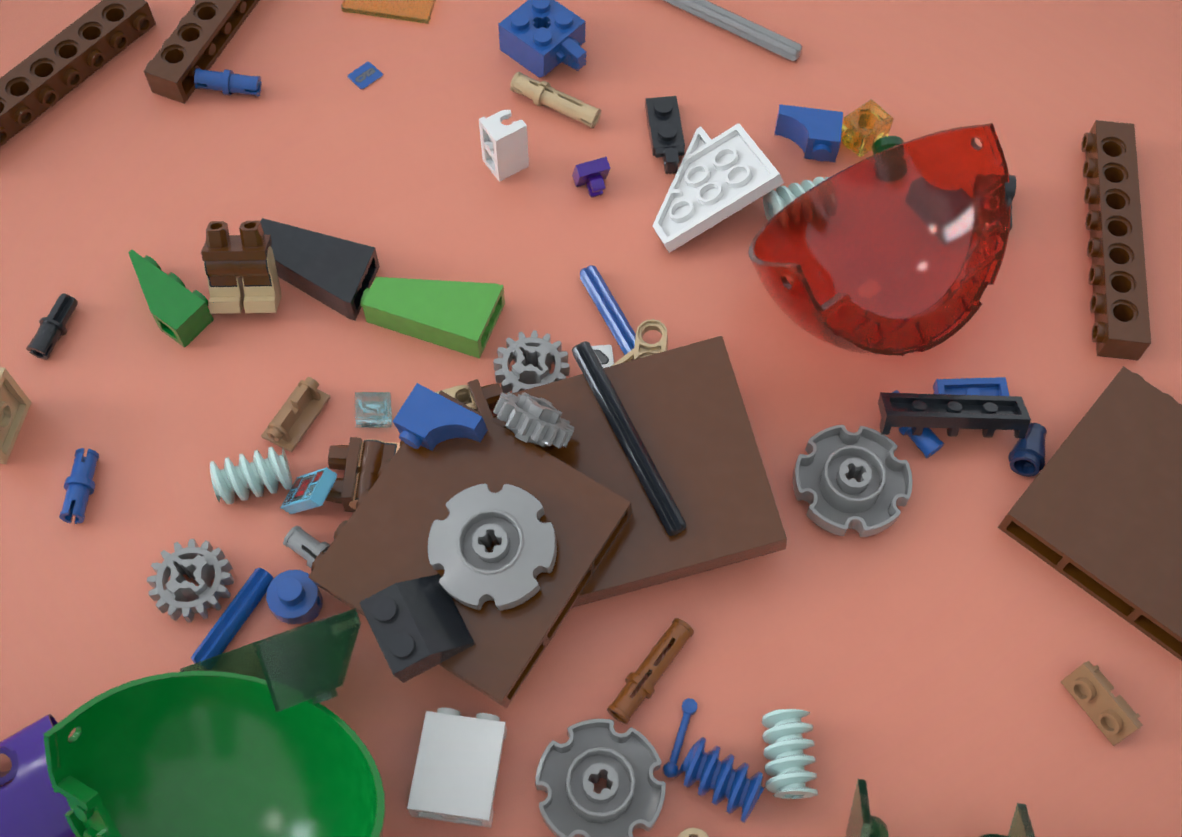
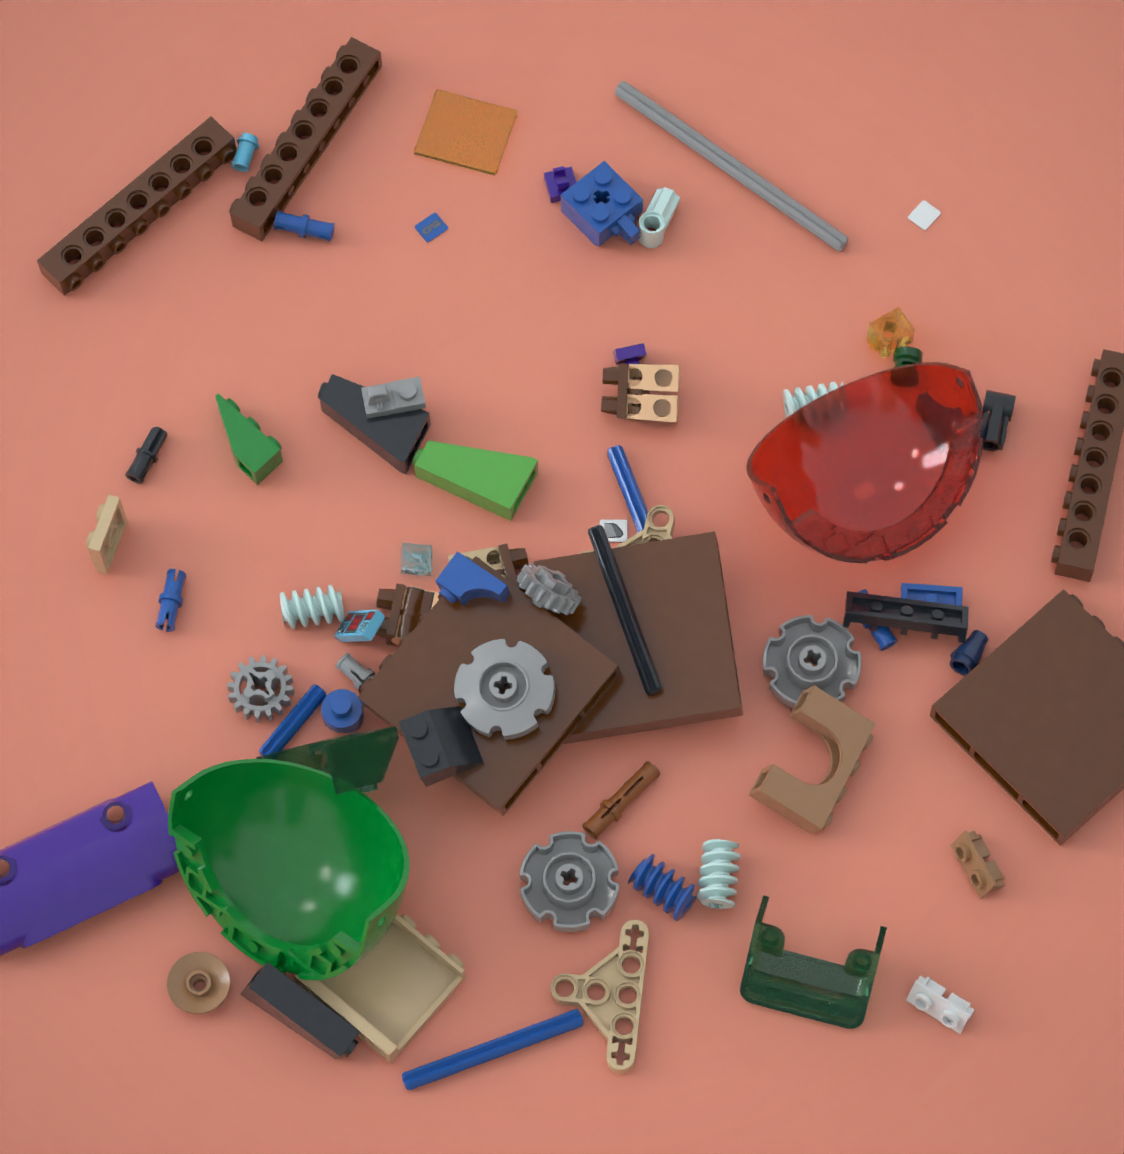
camera: 10 degrees right, 5 degrees up
reddish brown hips [201,221,282,314] -> none
medium nougat hinge [261,377,331,453] -> none
white panel [407,707,507,828] -> none
white hinge [479,110,529,182] -> none
light grey gear [493,330,570,393] -> none
tan pin [510,72,601,128] -> none
black hinge [645,96,685,174] -> none
white wing [652,123,784,253] -> none
blue hinge [663,698,697,778] -> none
blue arch [774,104,843,162] -> none
none -> medium azure pin [231,133,259,172]
none -> light grey hinge [361,377,426,419]
none -> dark purple tile [544,166,576,203]
none -> light nougat hips [601,364,681,422]
none -> light aqua piece [639,187,680,248]
none -> medium nougat arch [749,685,875,833]
none -> white sticker [908,200,941,230]

